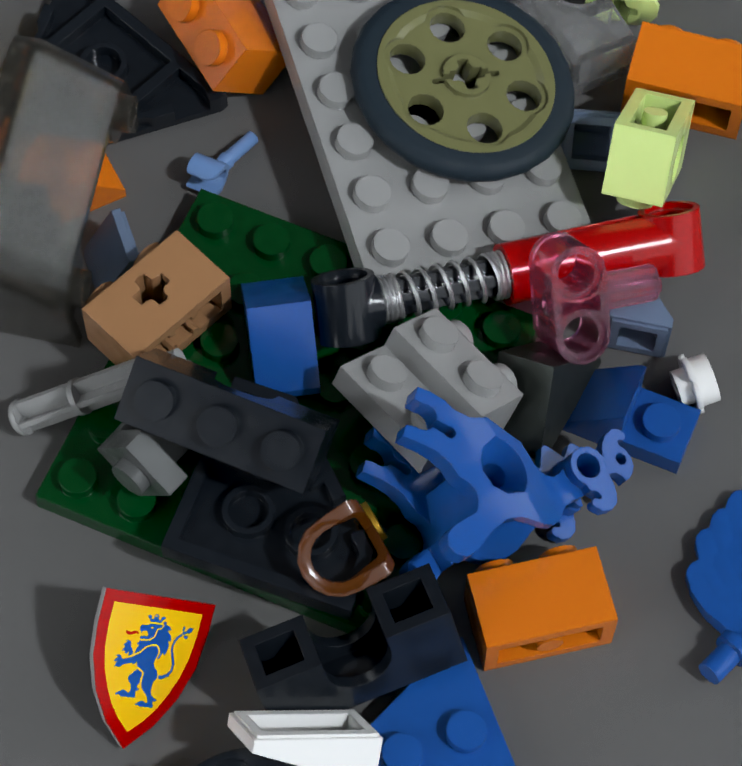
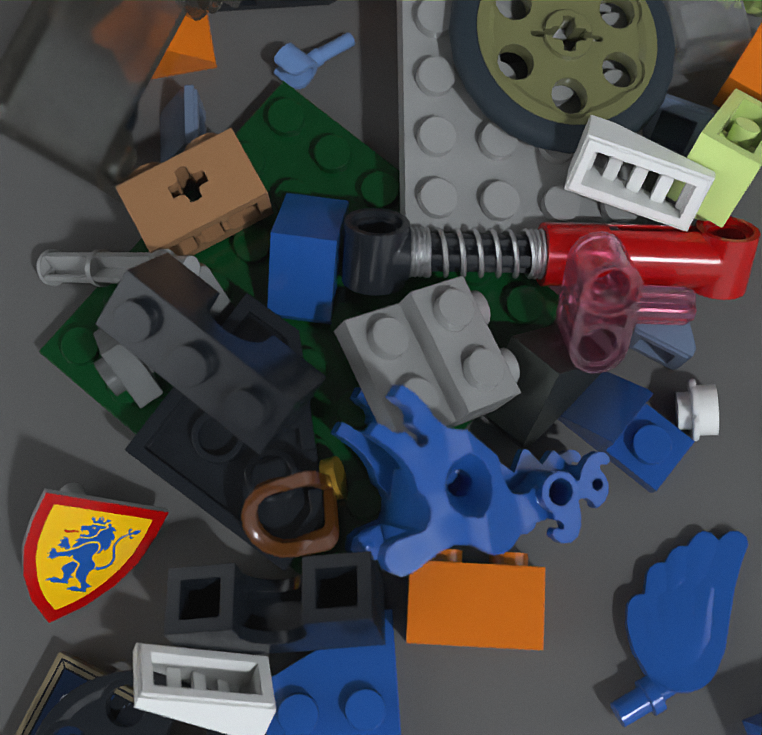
camera: 20 degrees right, 15 degrees up
none -> white slope [564,115,715,232]

